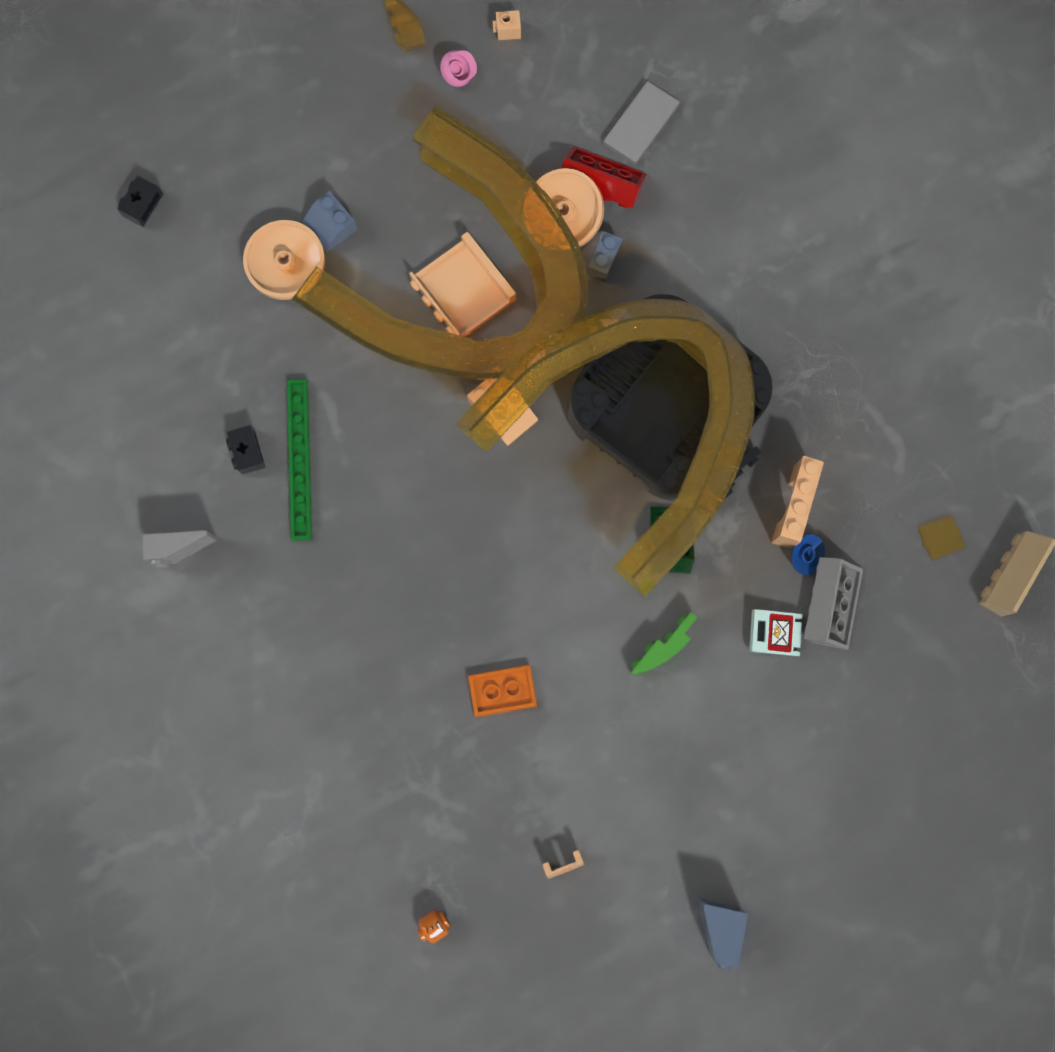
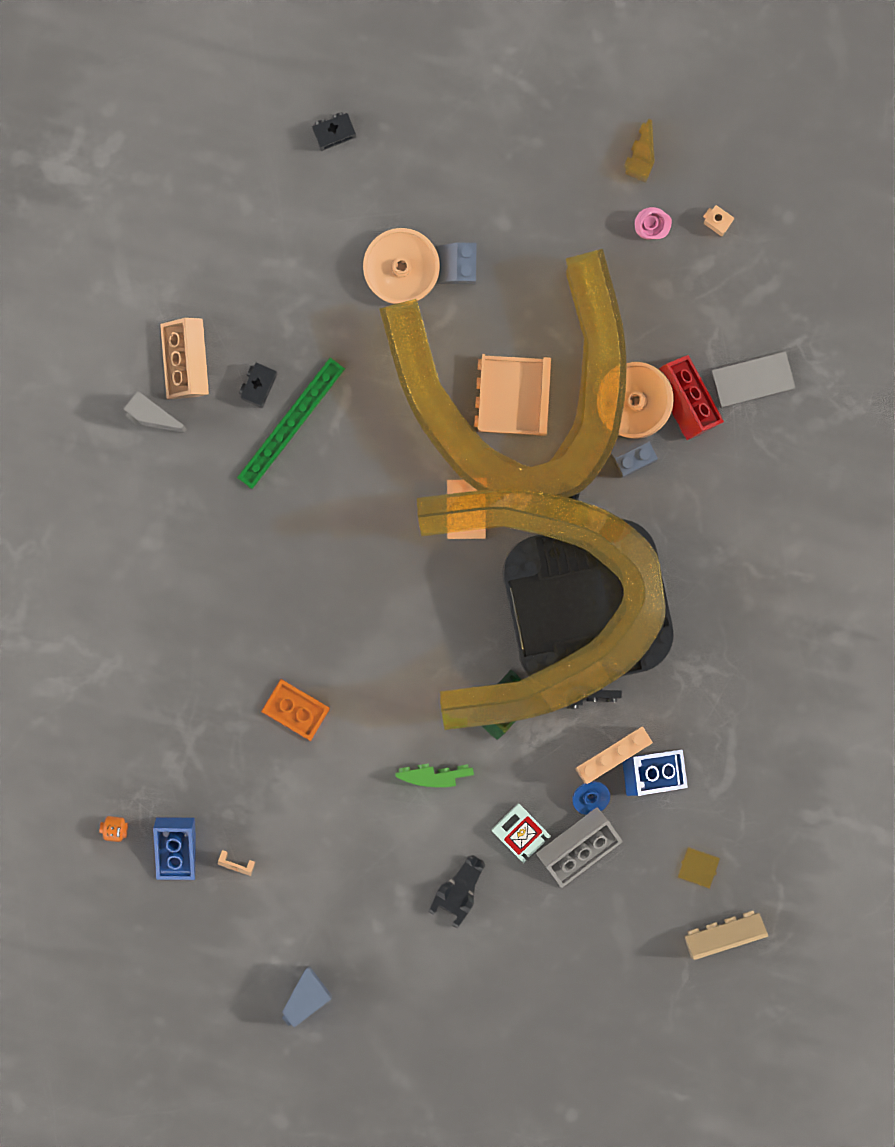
camera: 40 degrees right, 5 degrees up
none -> blue slope [153,818,196,880]
none -> light nougat slope [160,318,209,400]
none -> black animal [429,855,485,928]
none -> blue slope [622,750,688,796]

